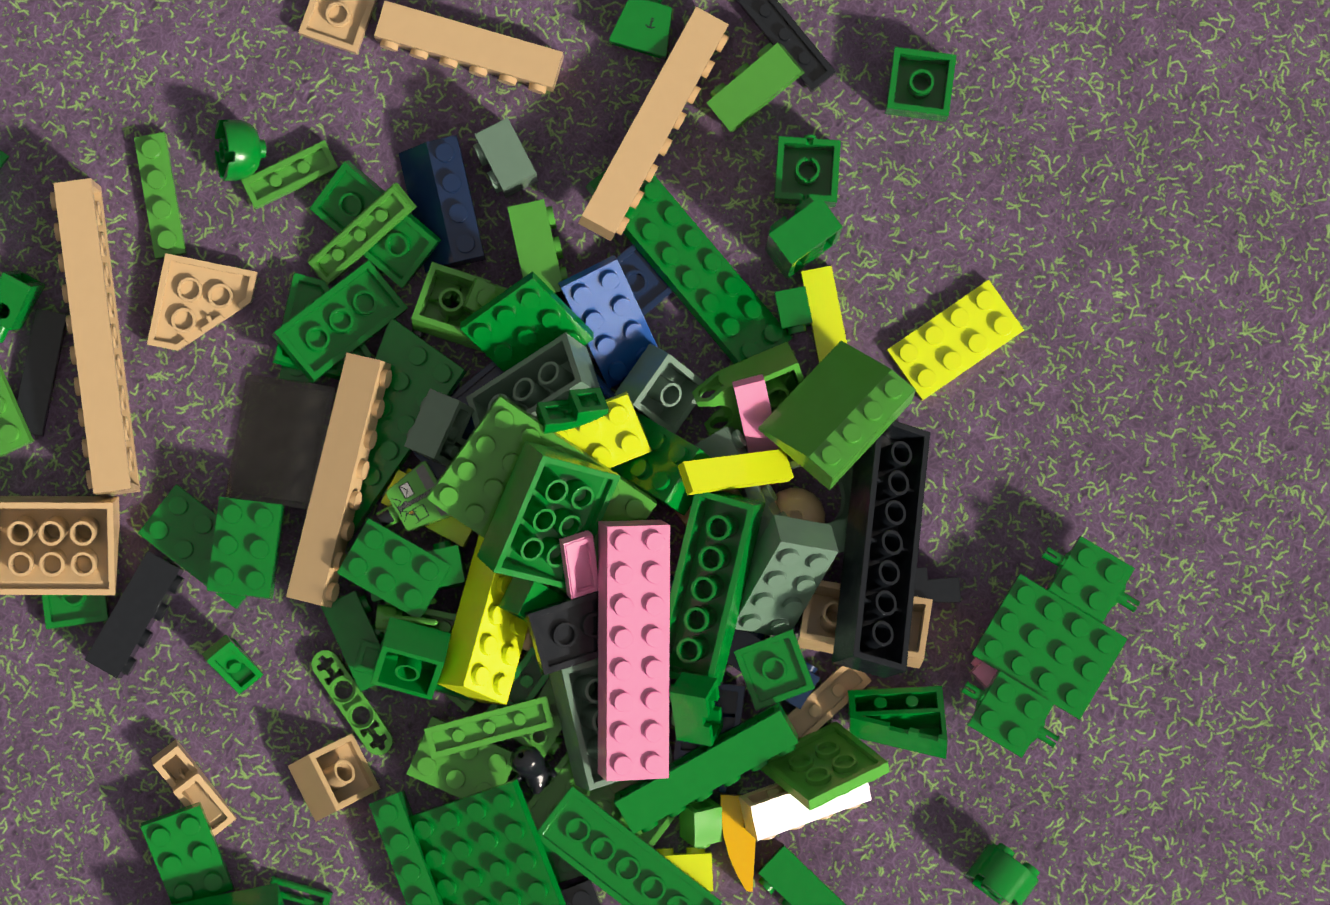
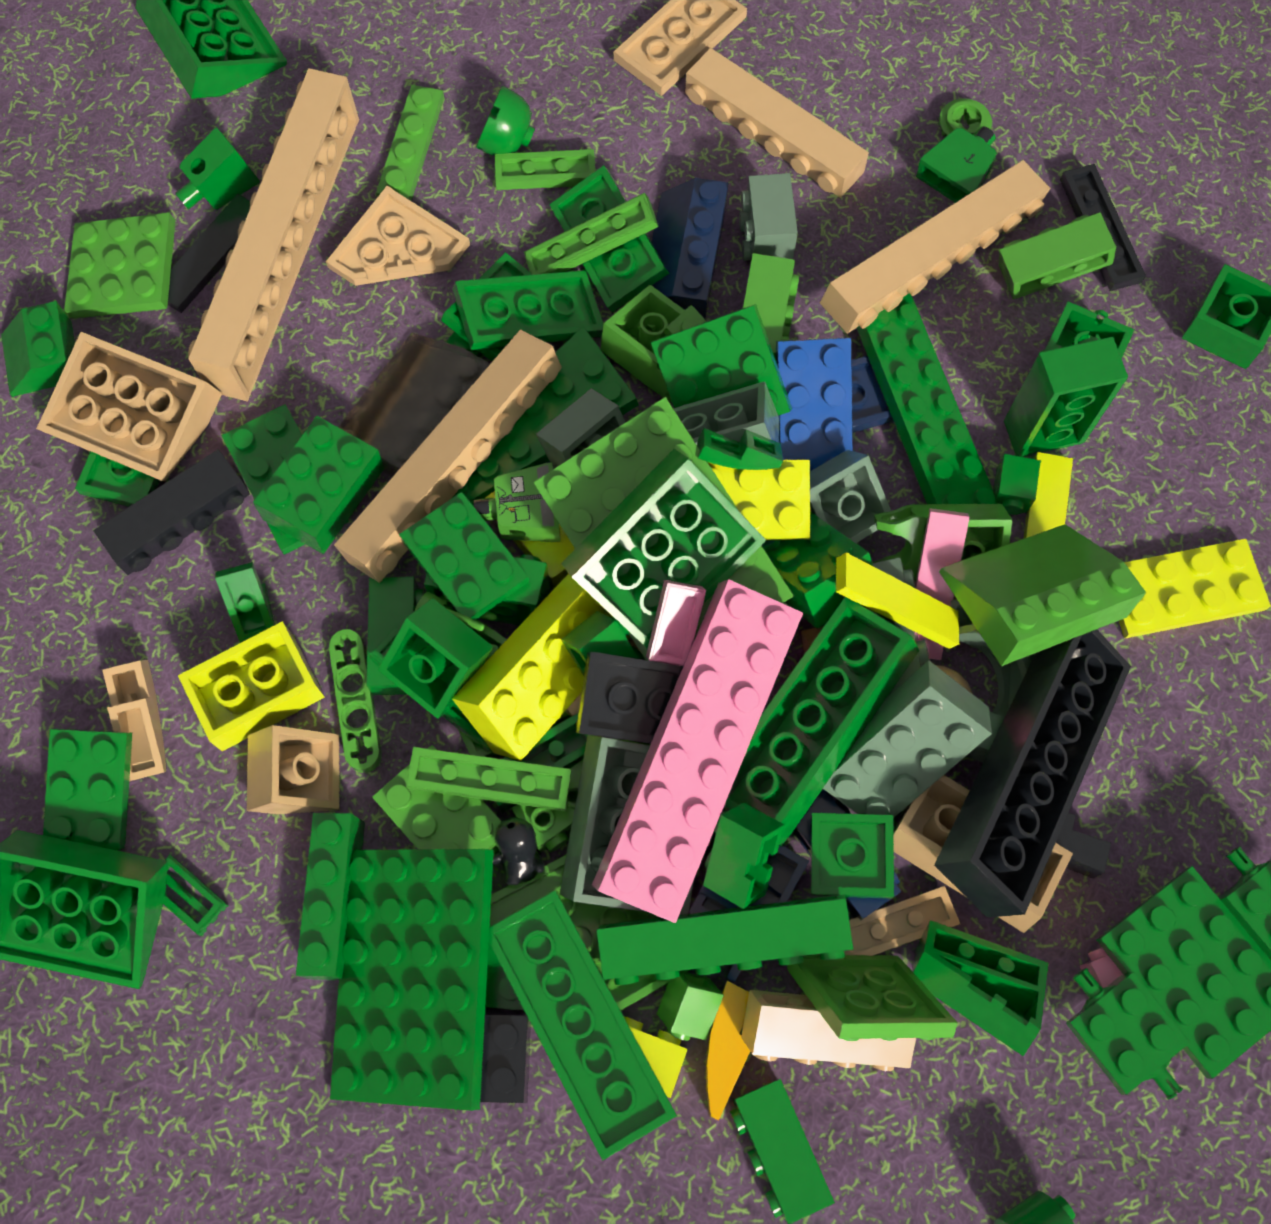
camera: 25 degrees right, 15 degrees down
none -> neon yellow brick [178,621,325,752]

